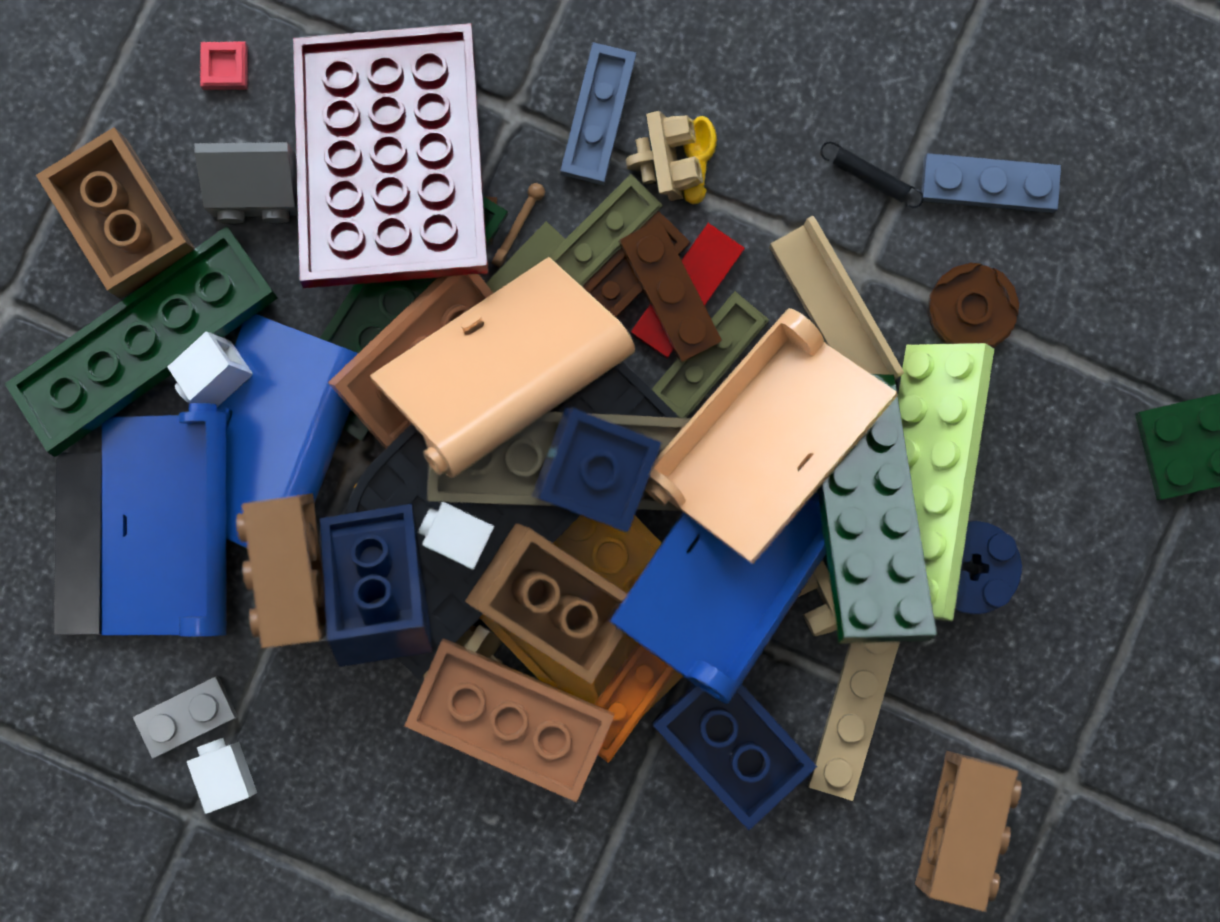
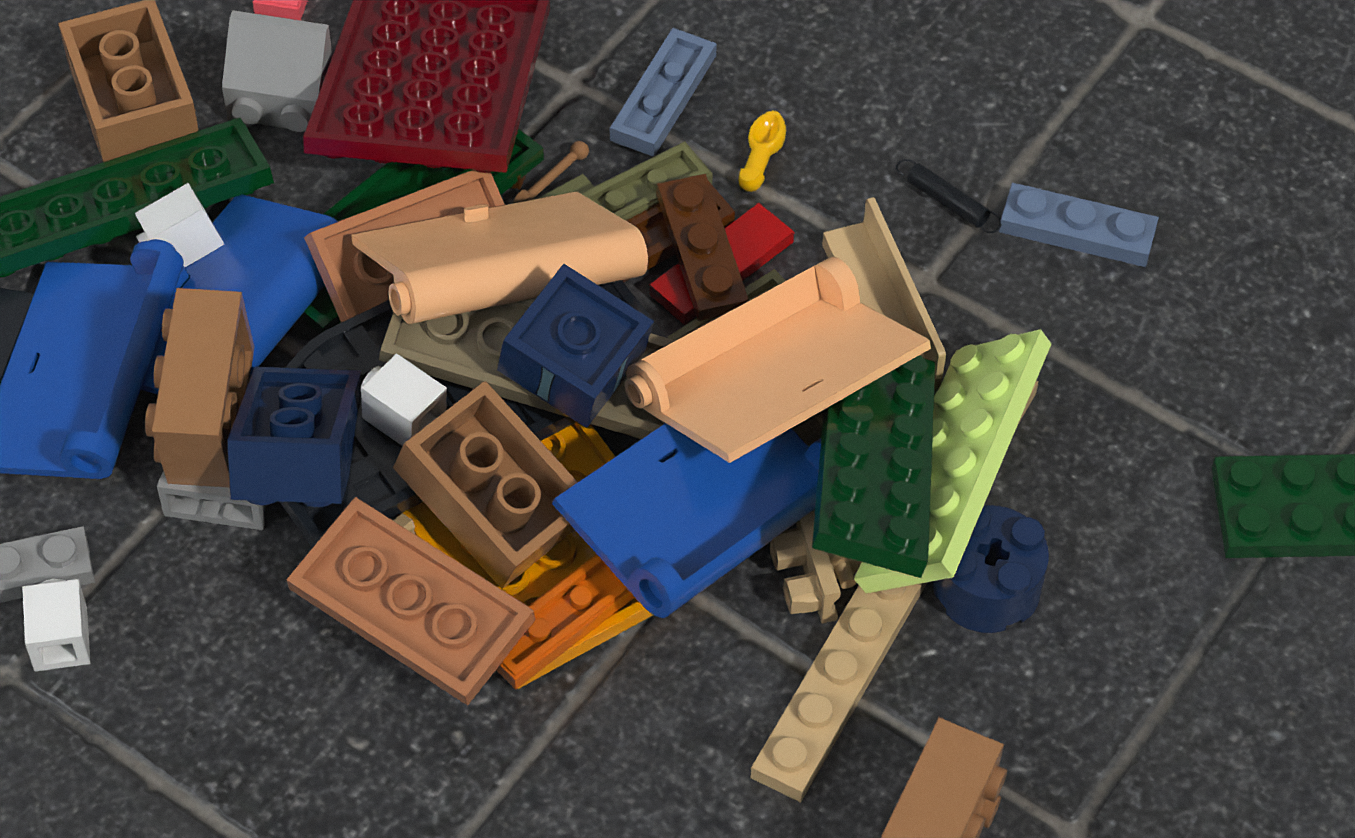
camera: 10 degrees right, 30 degrees down
tan hips [626,111,703,201] -> none
dark blue brick [652,684,818,831] -> none
reddish brown tile [927,262,1019,348] -> none

